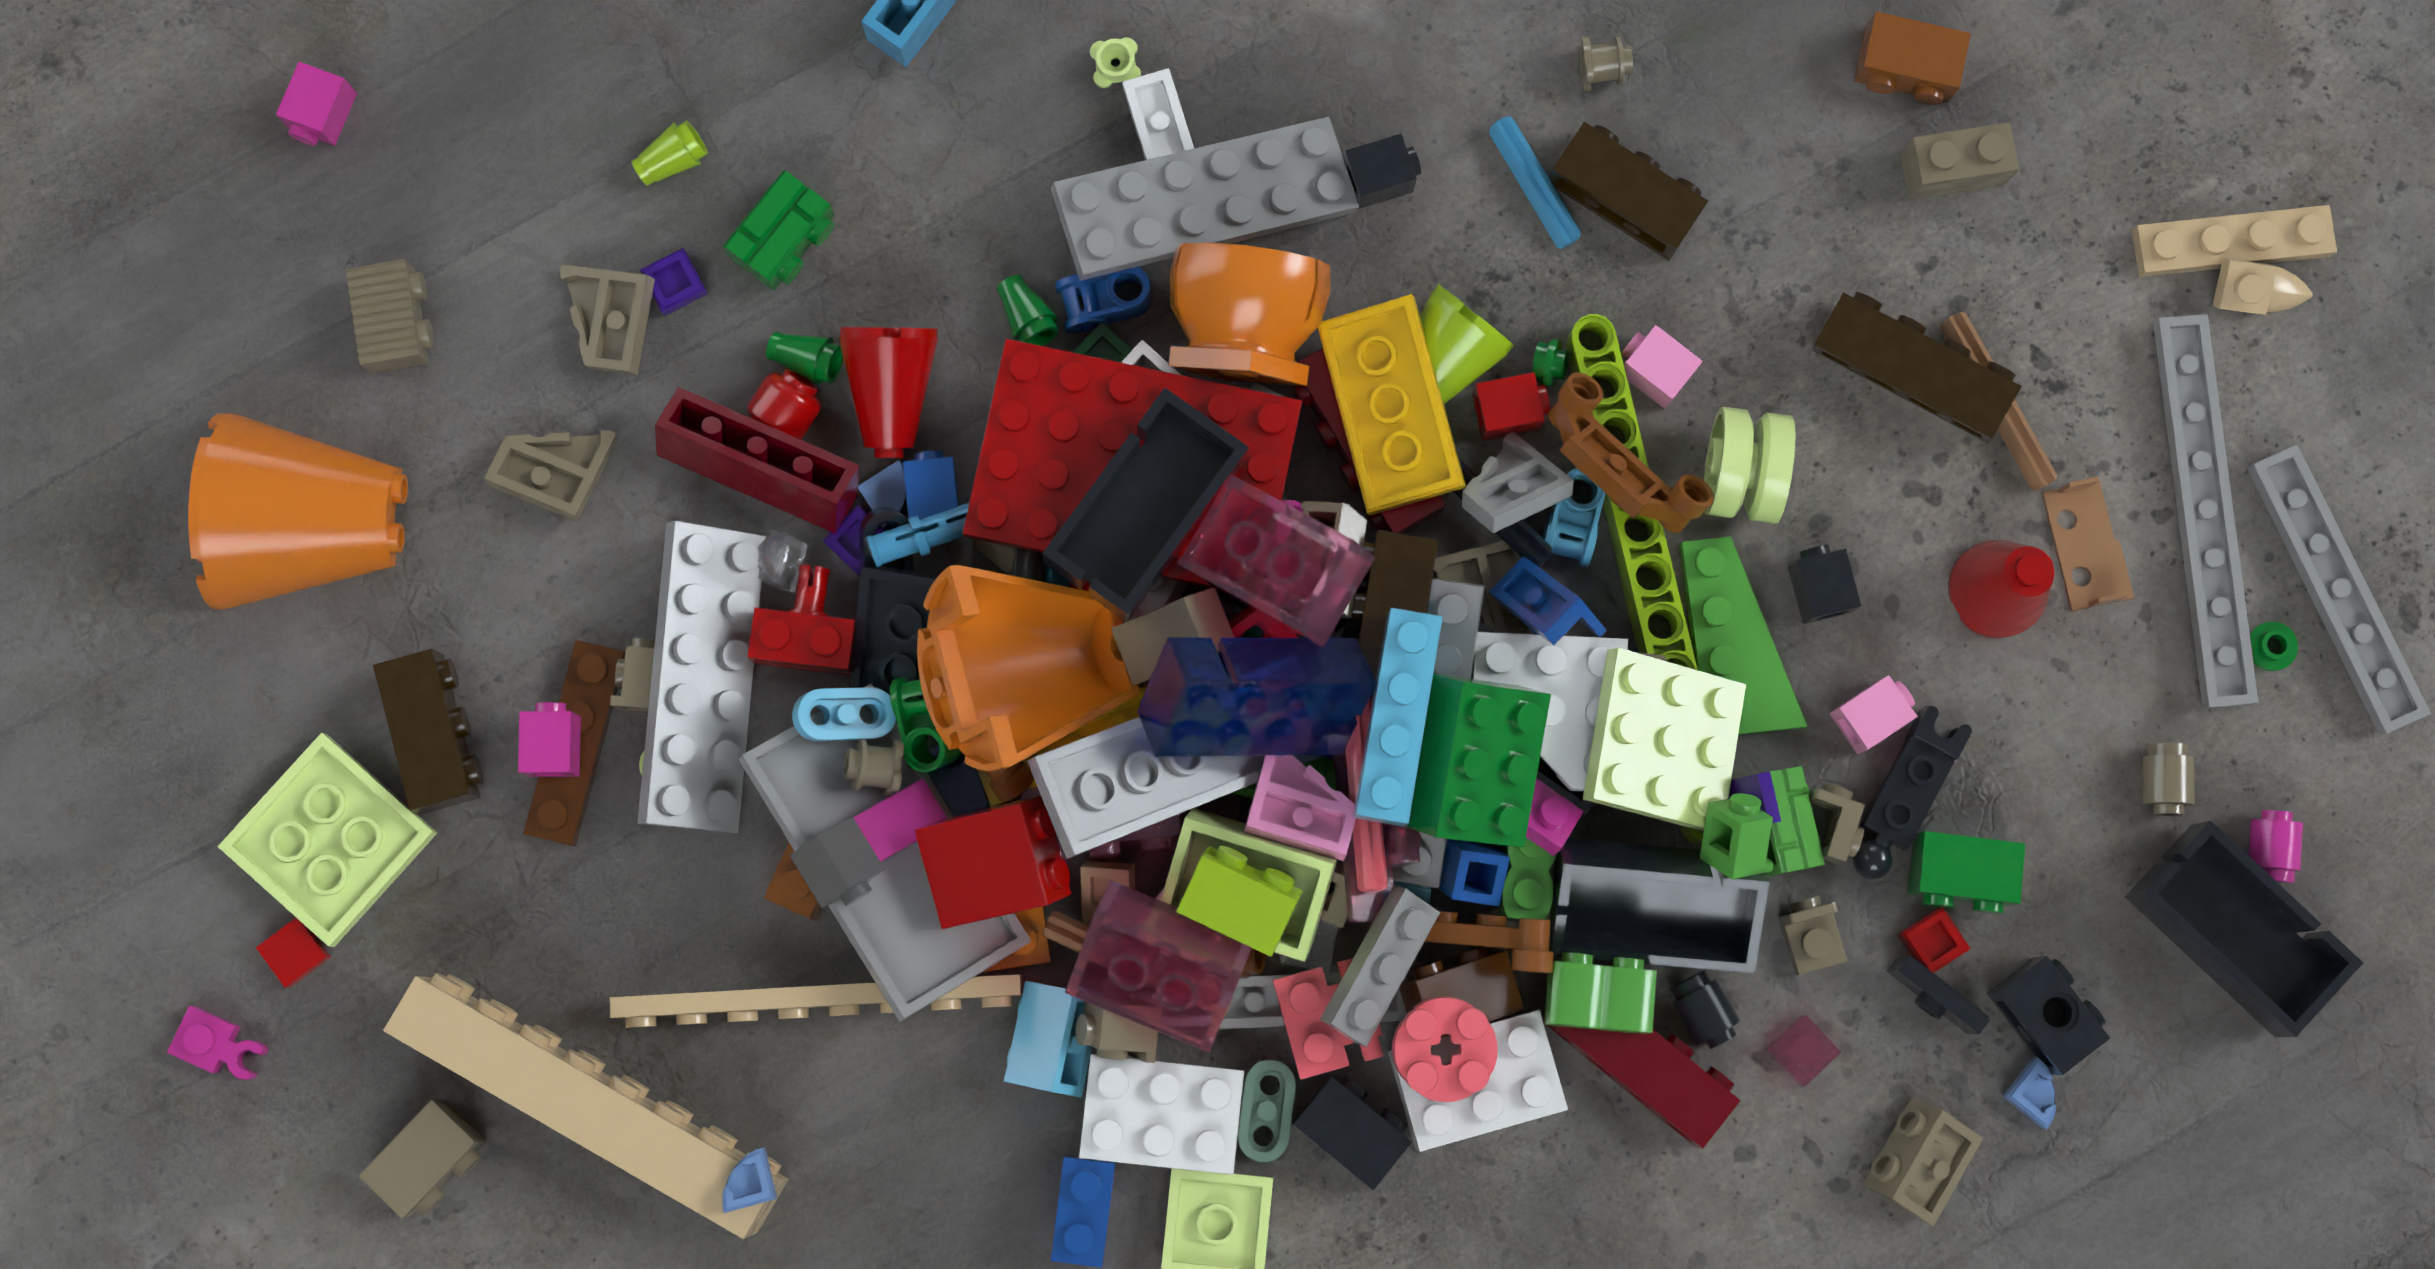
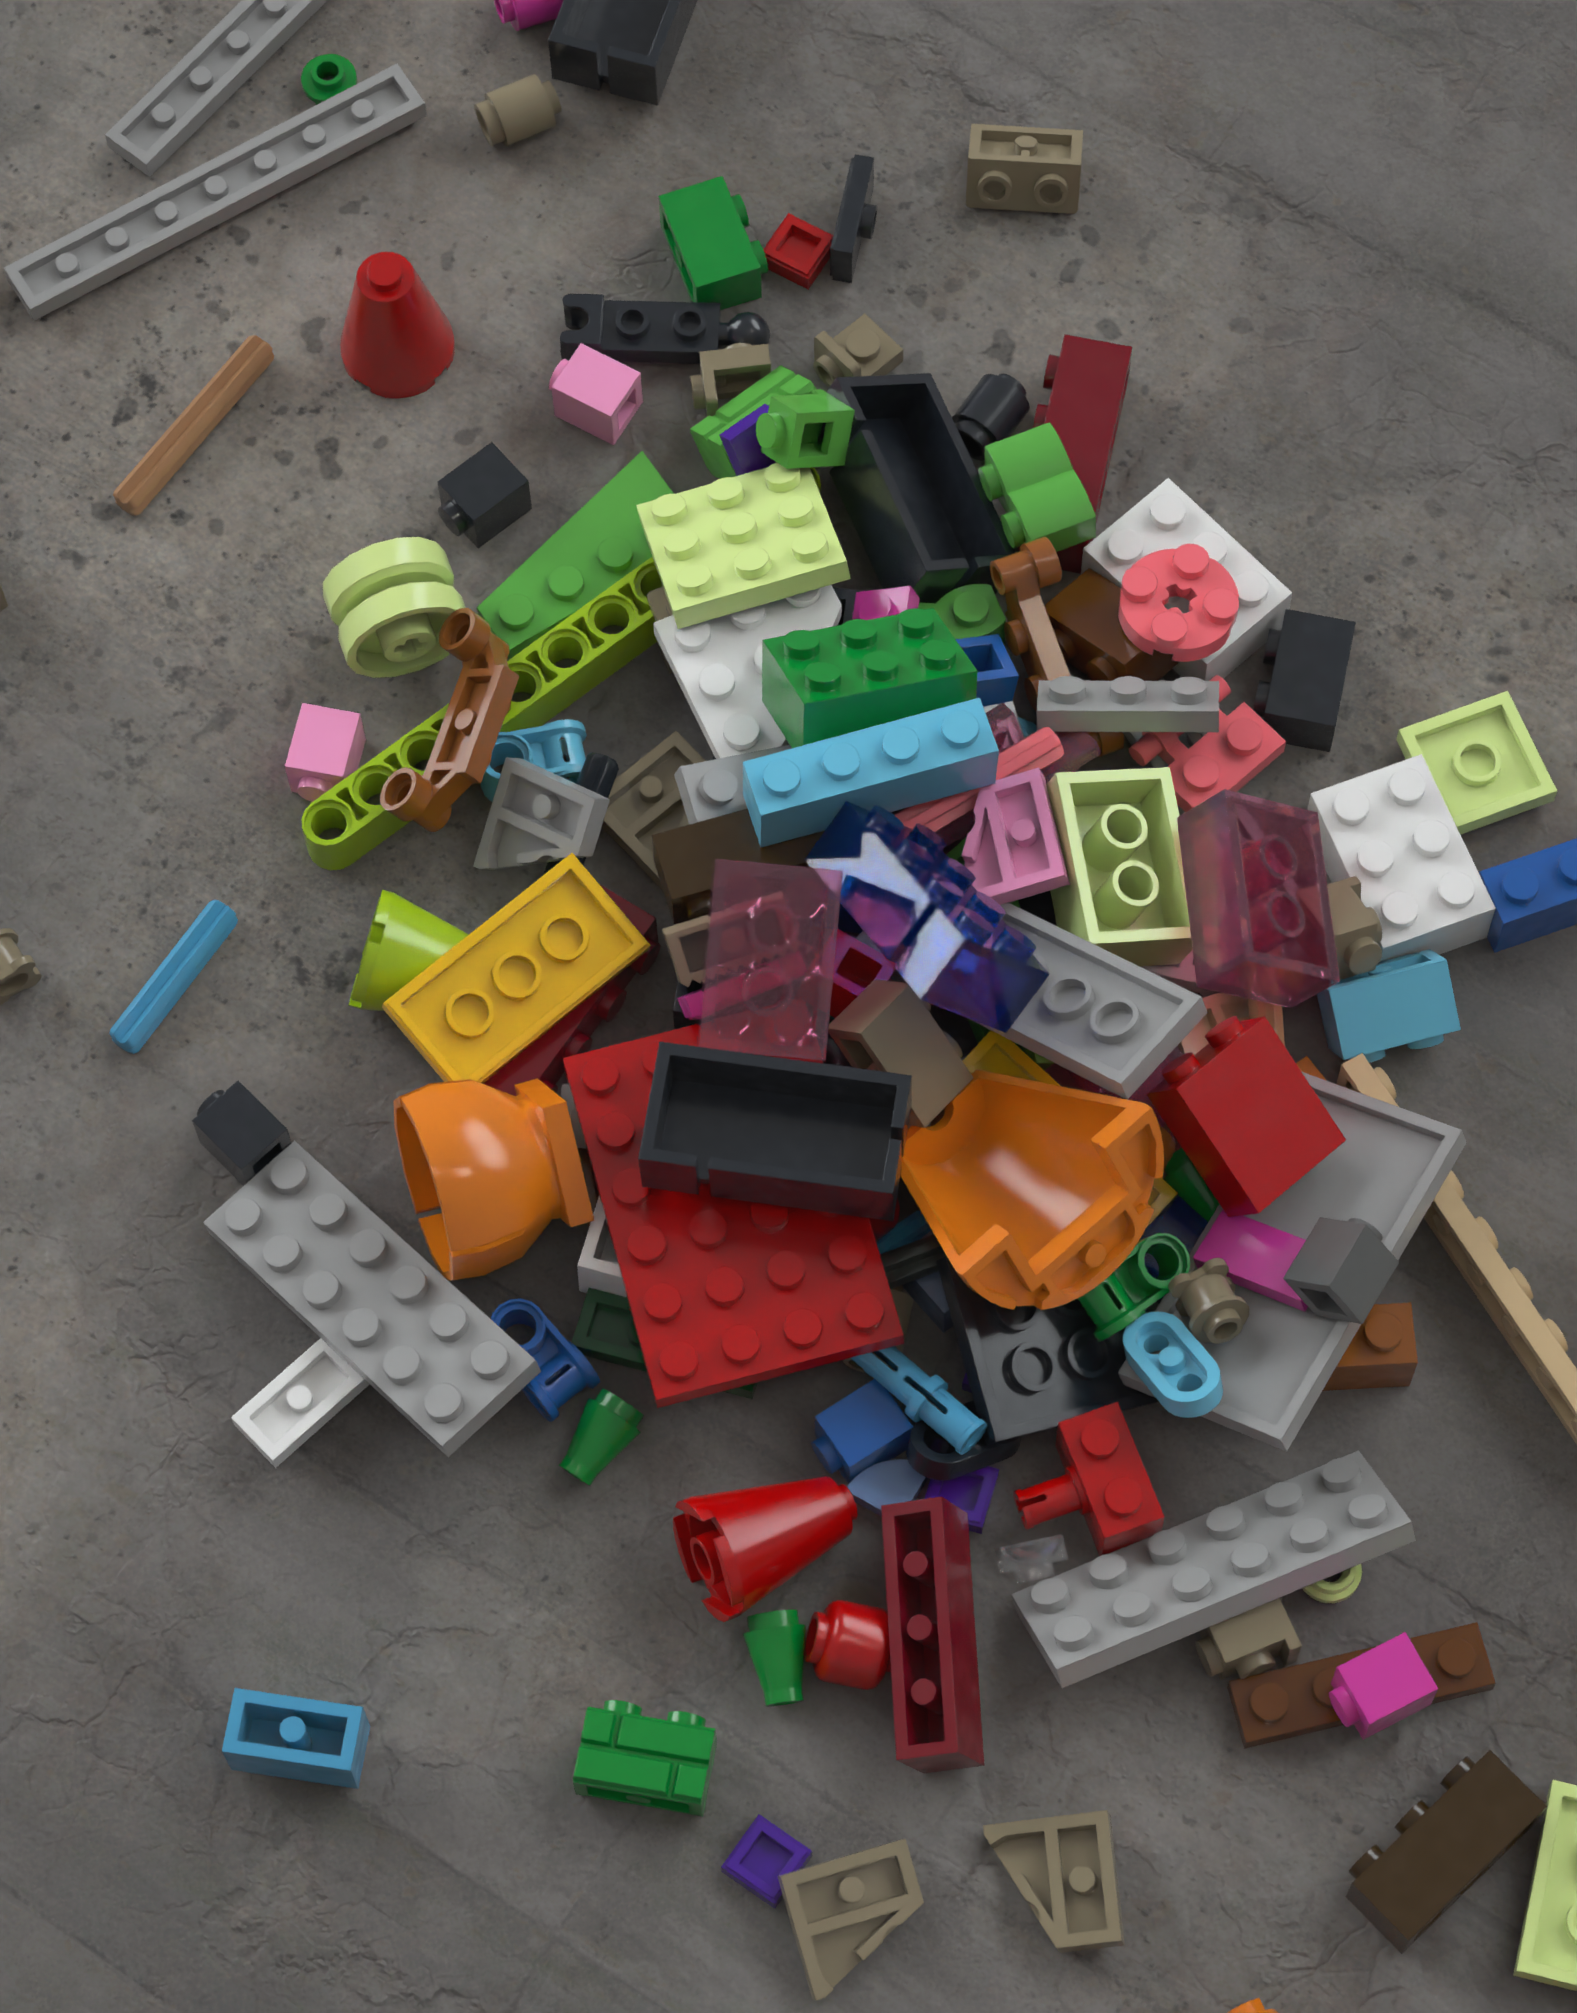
camera: 110 degrees left, 15 degrees down
lime cone [631,120,708,186] -> none
yellowish green plate [1090,37,1141,88] -> none
lime brick [1176,846,1303,957] -> none
sand green plate [1238,1060,1296,1162] -> none
red brick [1472,372,1550,441] -> none
blue panel [1489,556,1607,646] -> none
green plate [1532,338,1569,388] -> none
dark brown brick [1549,122,1708,261] -> none
clear pink plate [1766,1015,1841,1087] -> none
dark brown brick [1813,291,2022,443] -> none
black brick [1986,956,2110,1075] -> none
medium blue tile [2002,1057,2056,1129] -> none
medium nougat piece [2041,476,2134,612] -> none

